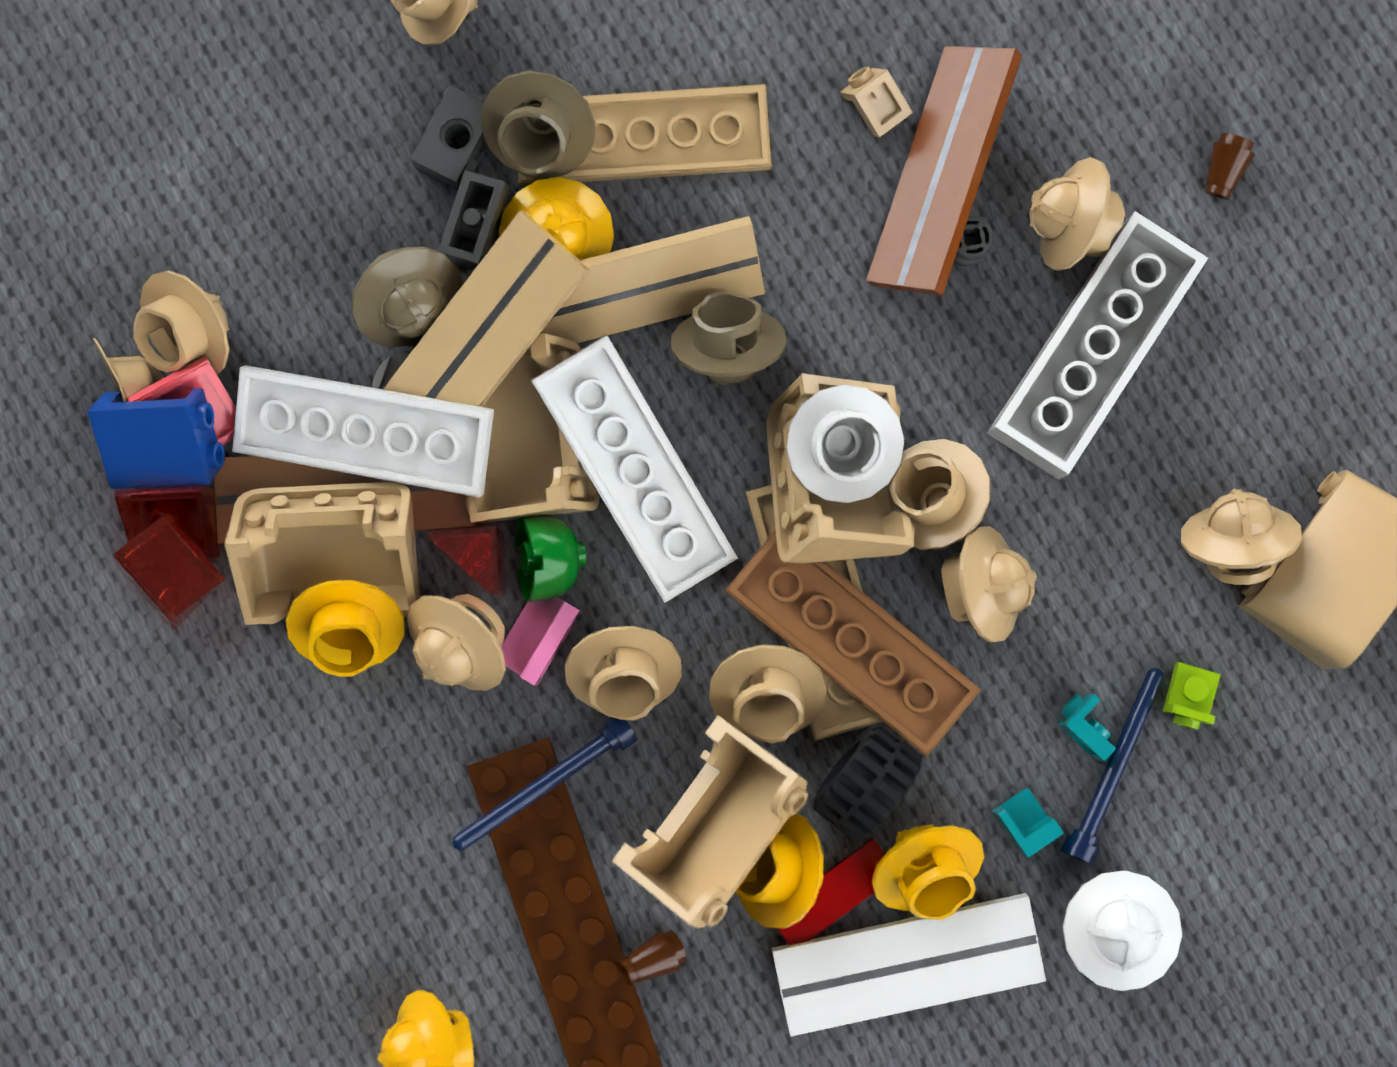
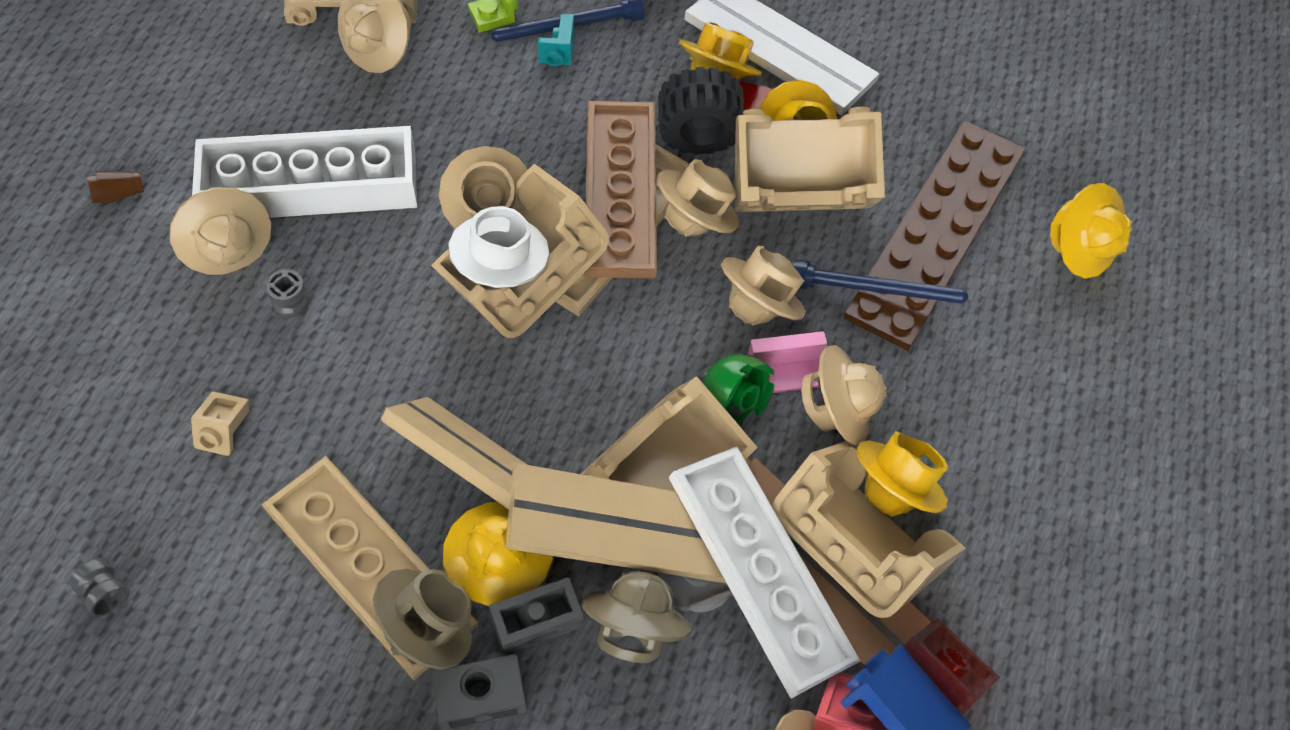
camera: 130 degrees left, 25 degrees down
clear red slope [112,513,225,630] -> none
clear red slope [427,527,507,599] -> none
white tile [531,335,738,603] -> none
reddish brown cone [618,930,687,985] -> none
dark tan helmet [671,292,786,386] -> none
tile [866,46,1023,296] -> none
tan helmet [941,526,1037,643] -> none
teal panel [992,788,1064,858] -> none

